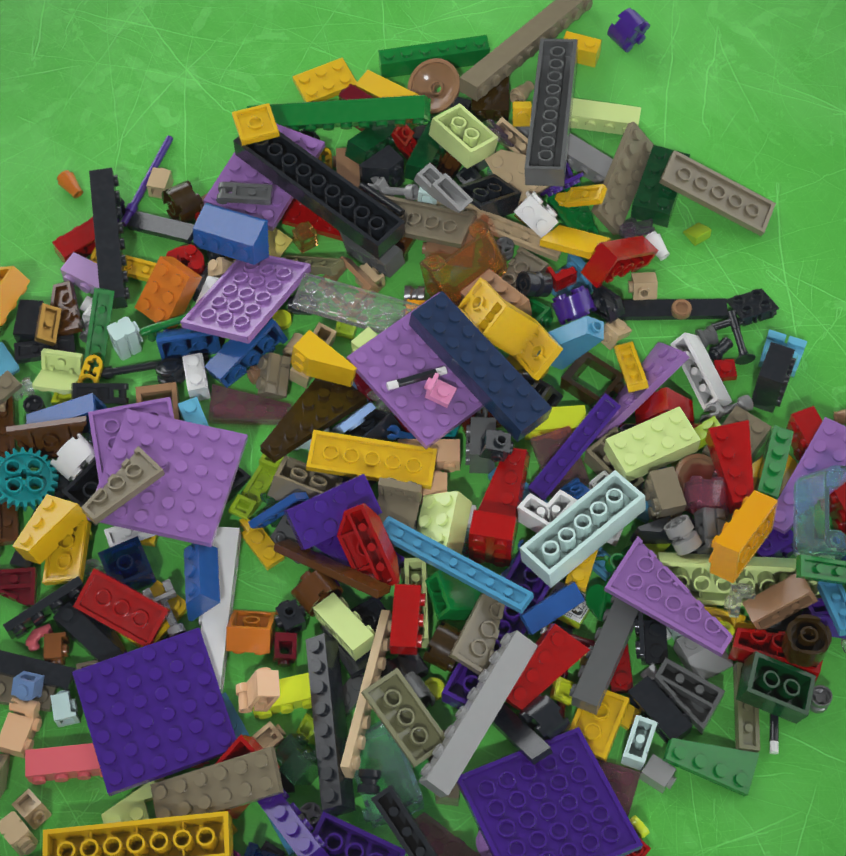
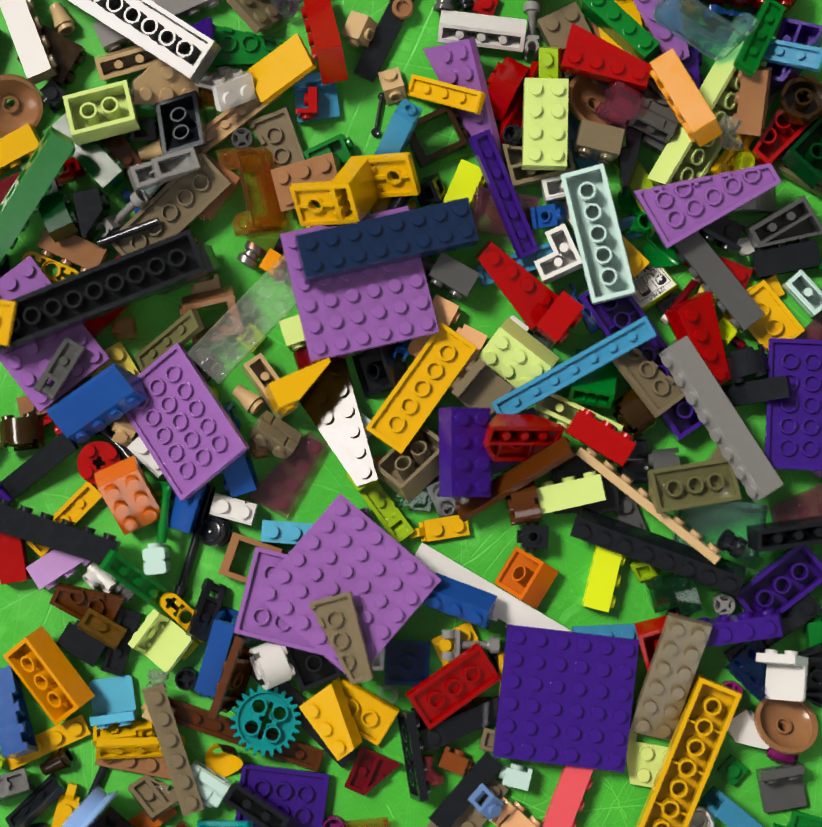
camera: 60 degrees left, 25 degrees up
light nougat hinge [235,667,280,713] -> none
blue tile [248,492,309,529] -> none
tan bracket [251,721,287,748] -> none
dark red brick [273,632,297,667] -> none
light blue piece [330,402,376,434] -> none
black bar [386,366,447,391] -> none
bright pink bracket [424,373,457,408] -> none
neon yellow tile [424,677,445,701] -> none
black brick [479,429,513,462] -> none
plate [486,119,514,147] -> none
yellow brick [512,101,532,127] -> none
black wheel [516,271,553,297] -> none
blue tile [519,582,585,635] -> none
dark purple brick [551,285,597,325] -> none
yellow hinge [555,184,607,207] -> none
black hinge [589,284,625,324] -> none
light grey wheel [663,515,703,556] -> none

